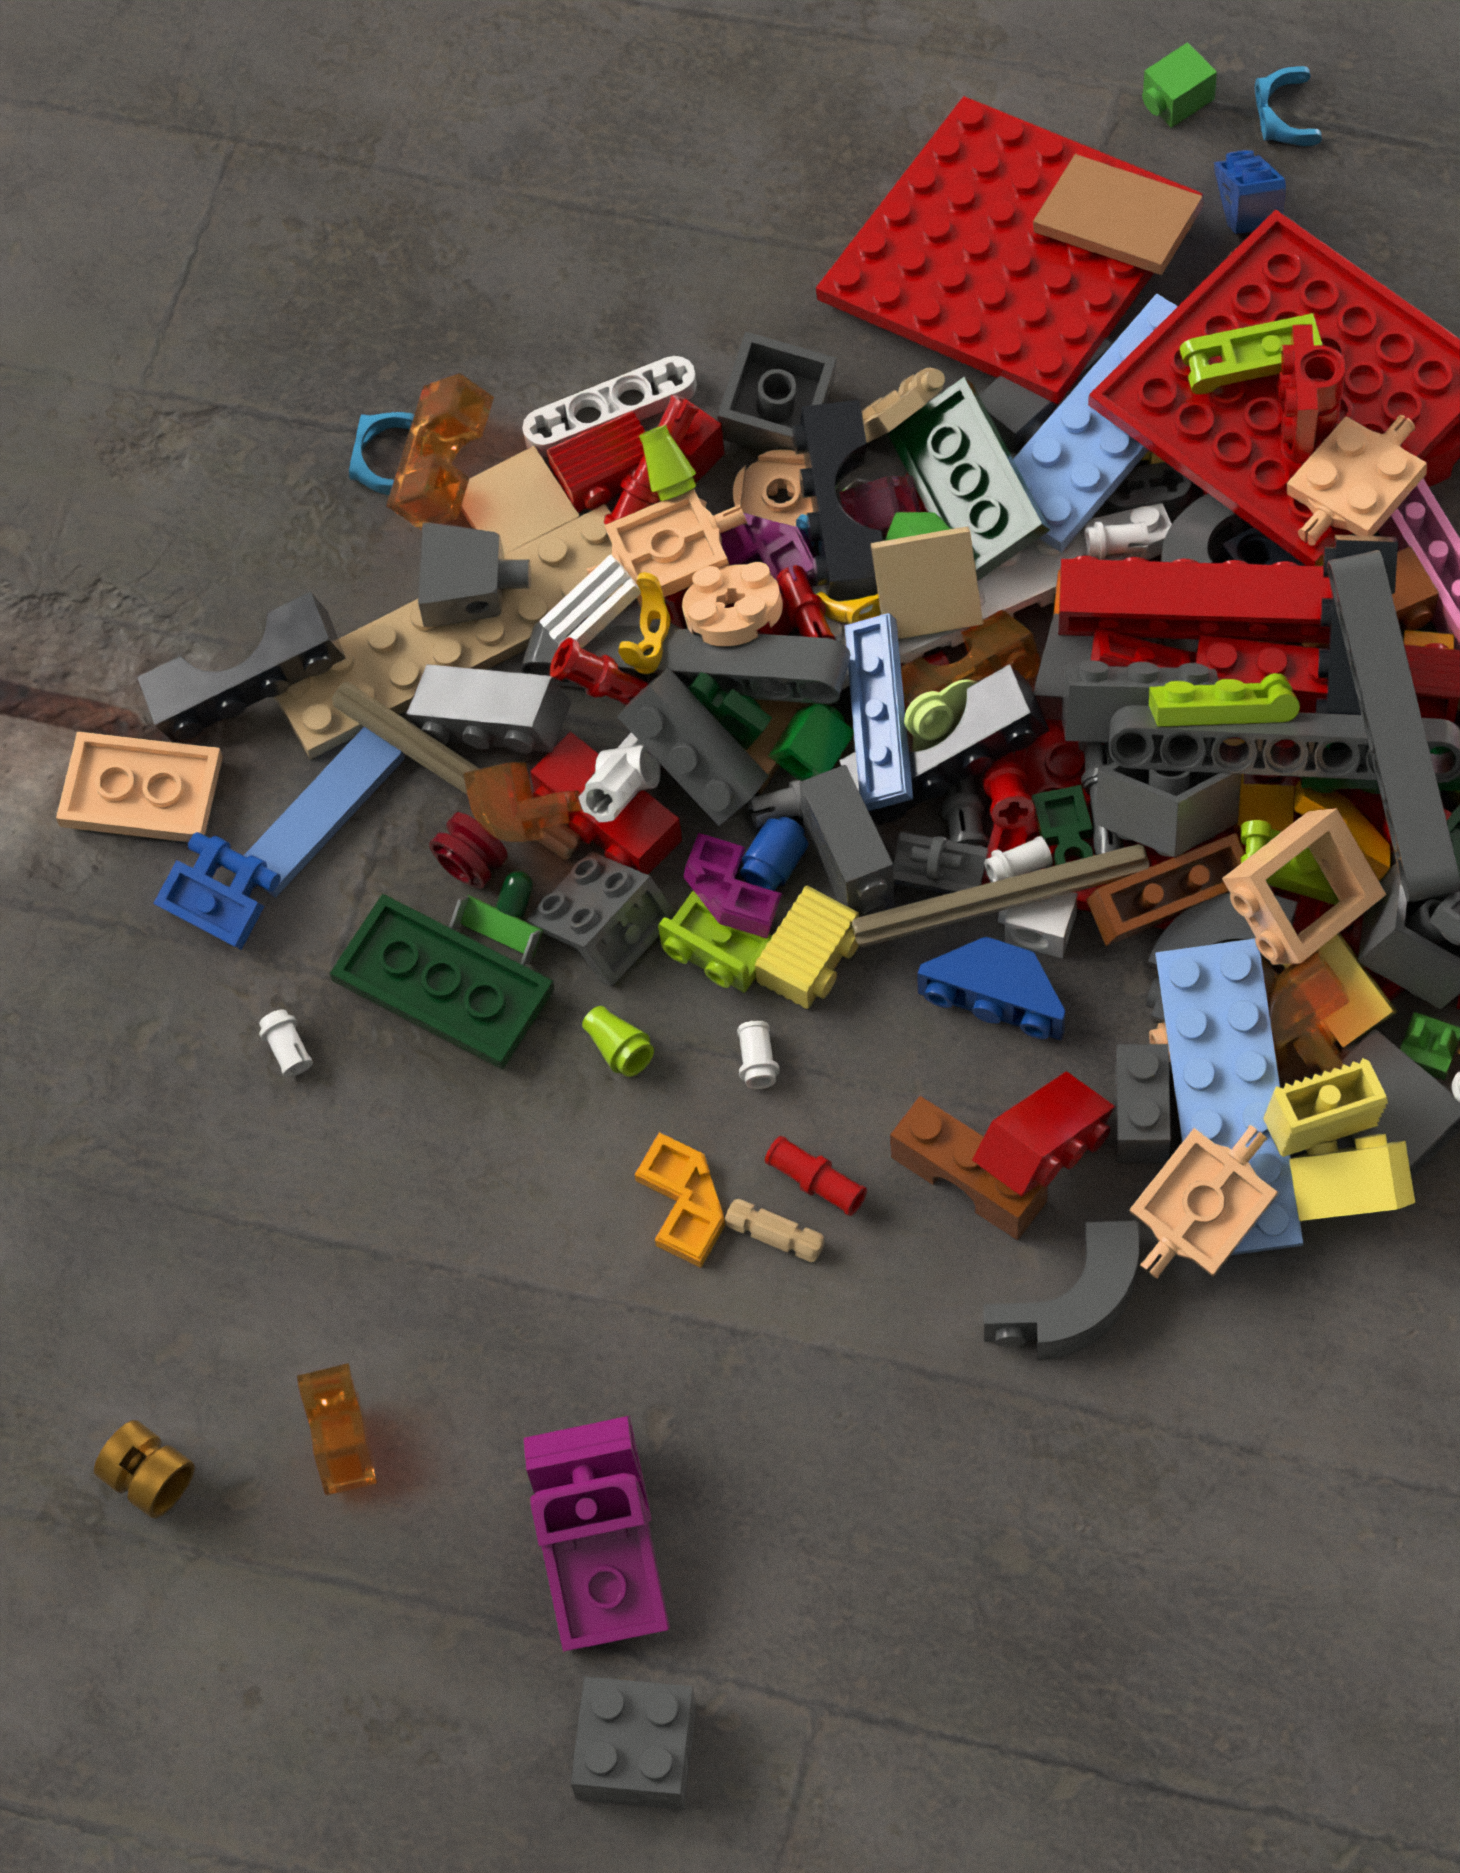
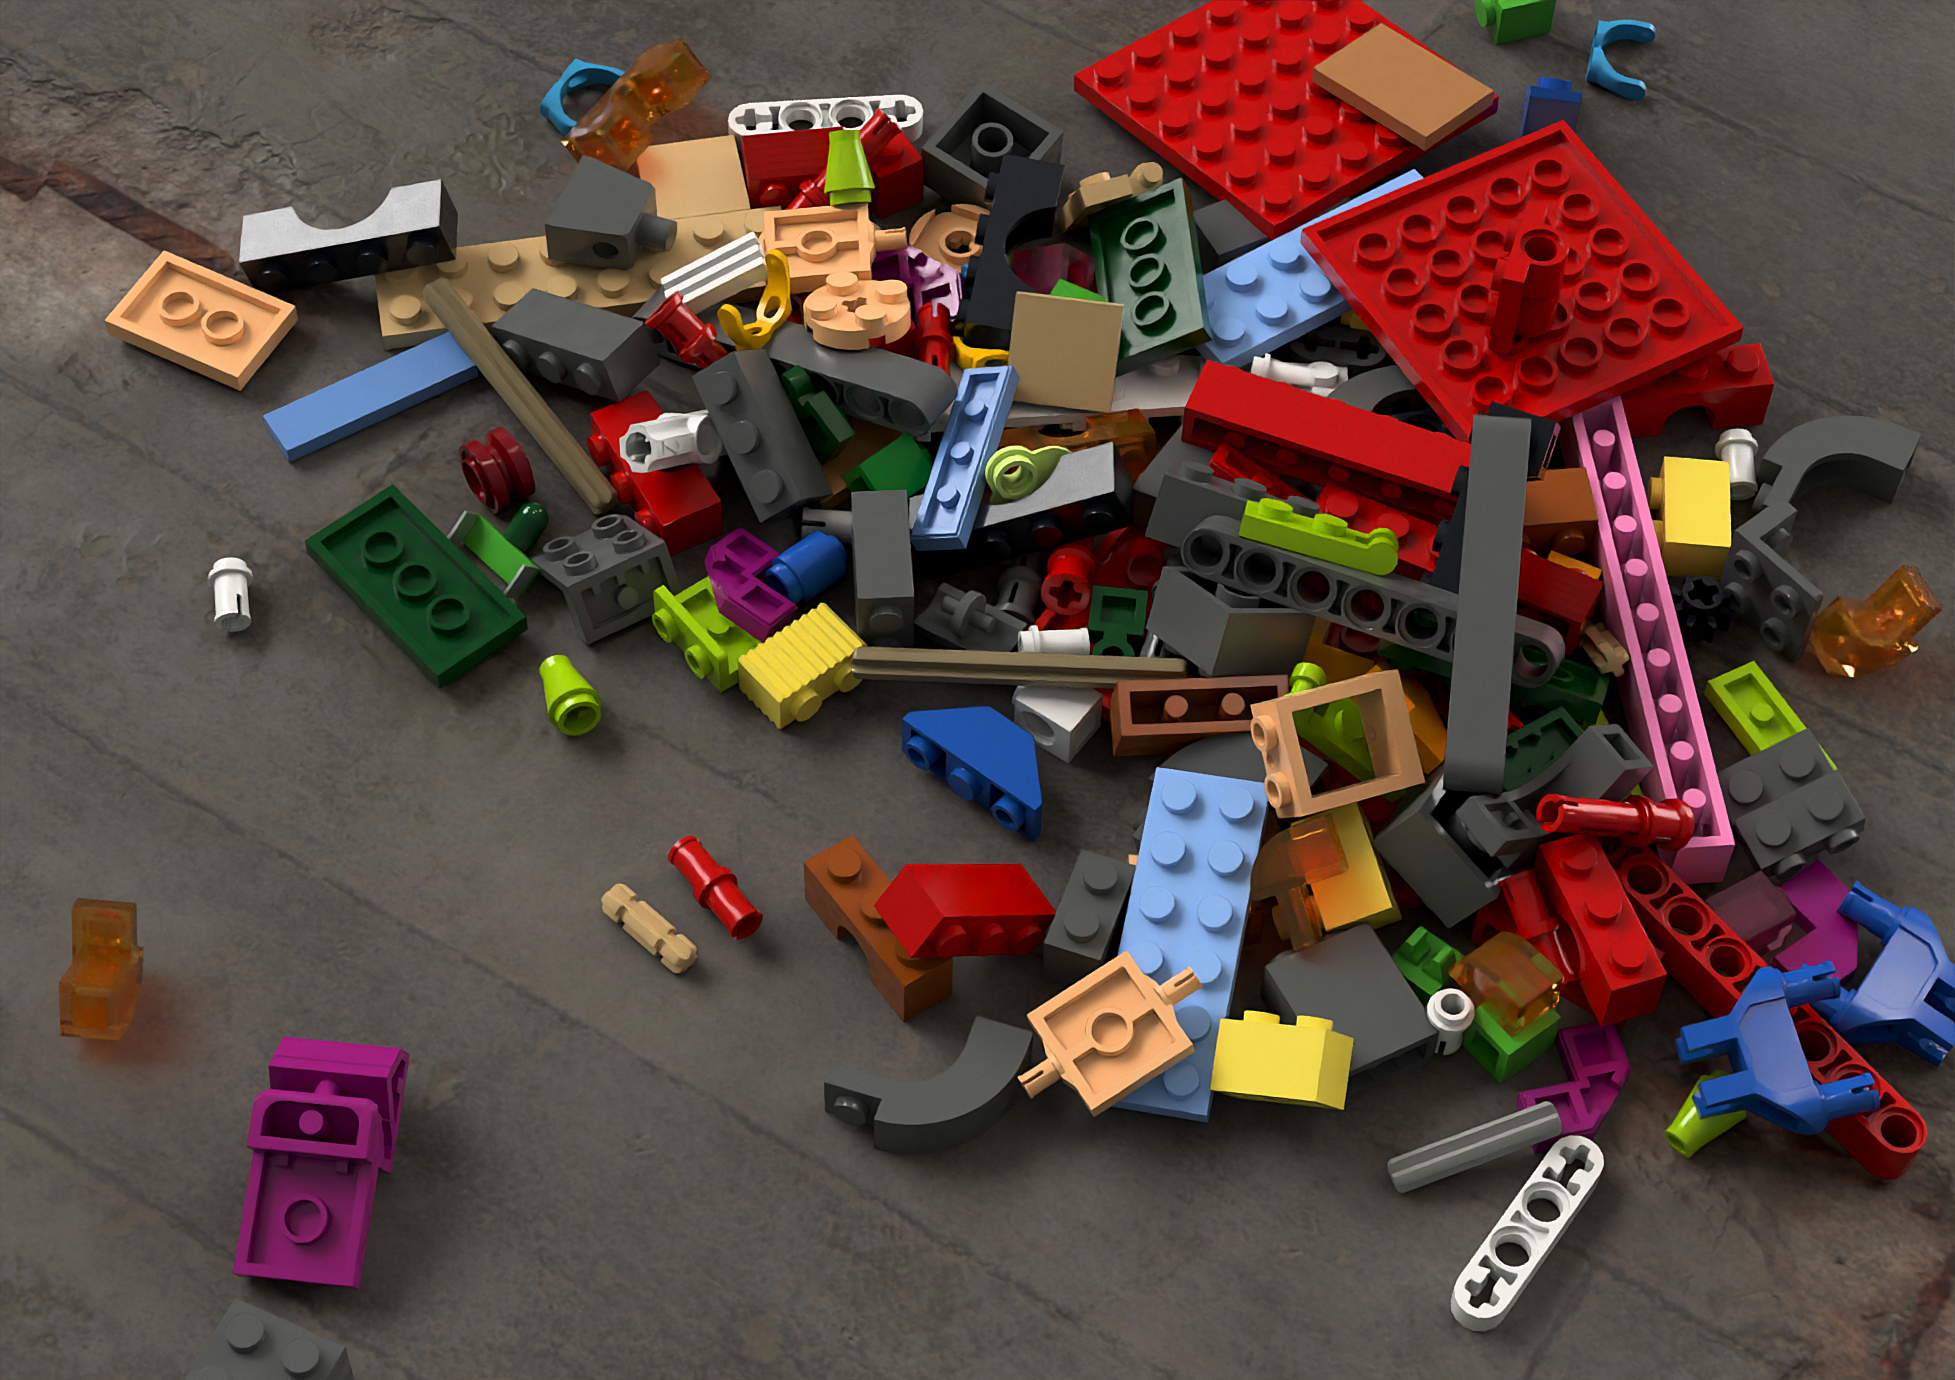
camera: 10 degrees right, 10 degrees down
blue plate [153,832,281,950] -> none
clear orange brick [463,762,583,842] -> none
light orange tile [635,1132,726,1268] -> none
white pin [737,1020,780,1089] -> none
lime plate [1179,313,1322,395] -> none
light yellow brick [1263,1058,1388,1157] -> none
light nougat plate [1287,415,1427,546] -> none

